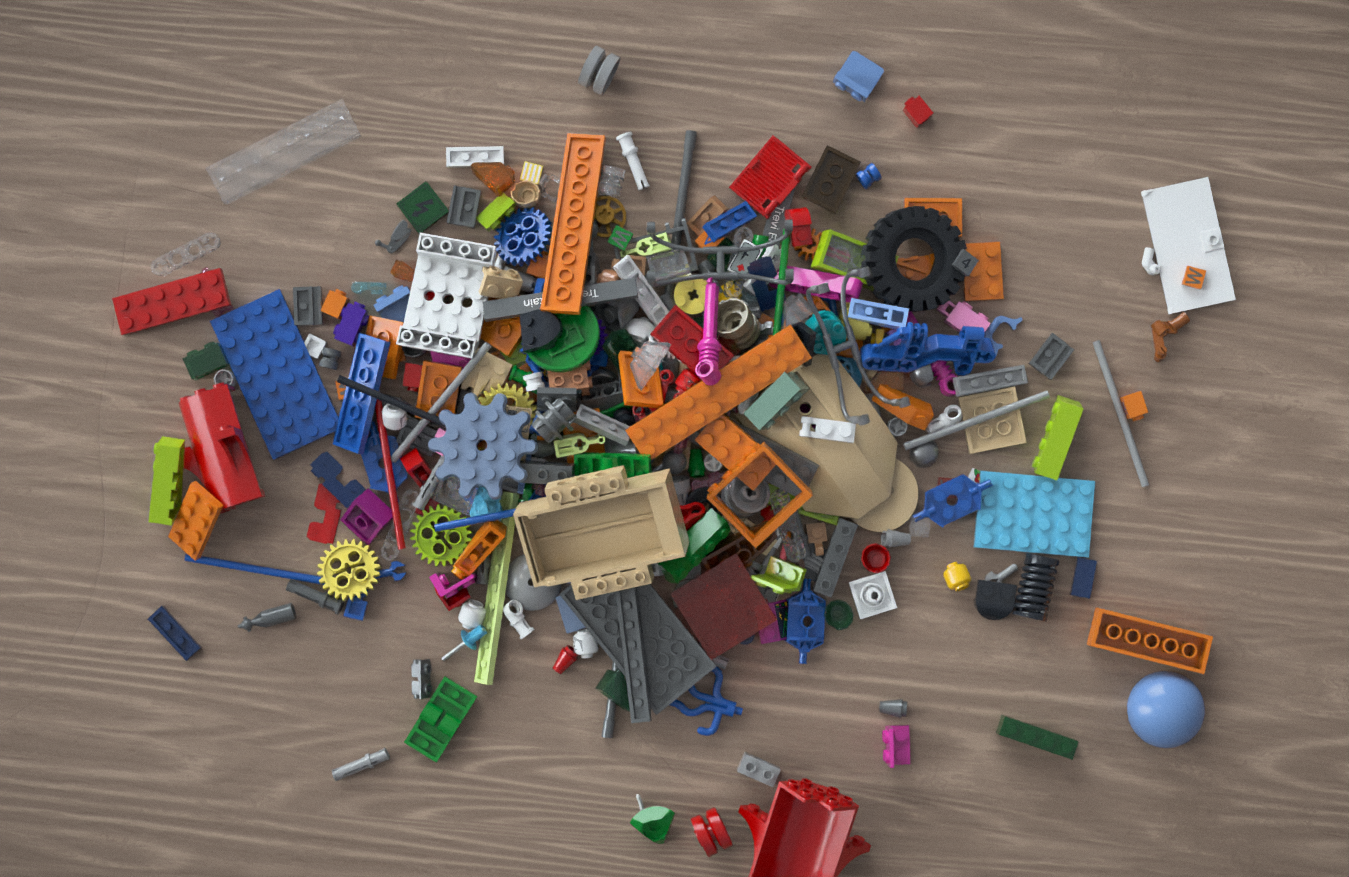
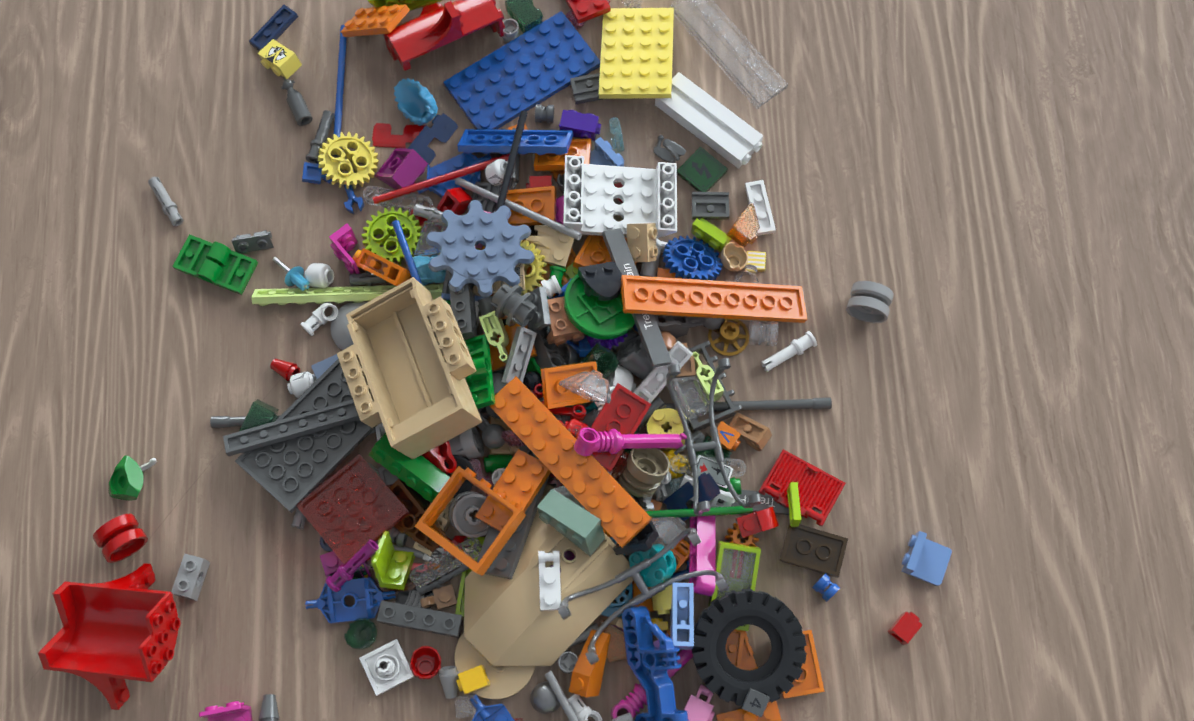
camera: 80 degrees right, 15 degrees down
white tile [304,333,327,359] -> none
orange brick [320,289,350,320] -> none
clear orange cone [390,260,415,282] -> none
red bracket [434,587,471,611] -> none
green tile [607,225,633,252] -> none
blue plant [670,666,743,736] -> none
blue plate [702,201,757,243] -> none
flat silver hair [909,364,933,388] -> none
none -> light yellow brick [258,39,302,79]
none -> magenta pin [326,540,379,592]
none -> dark azure piece [394,78,438,126]
none -> yellow brick [456,665,491,694]
none -> light yellow plate [599,8,674,99]
none -> white brick [655,72,763,169]
none -> lime tile [787,482,801,527]

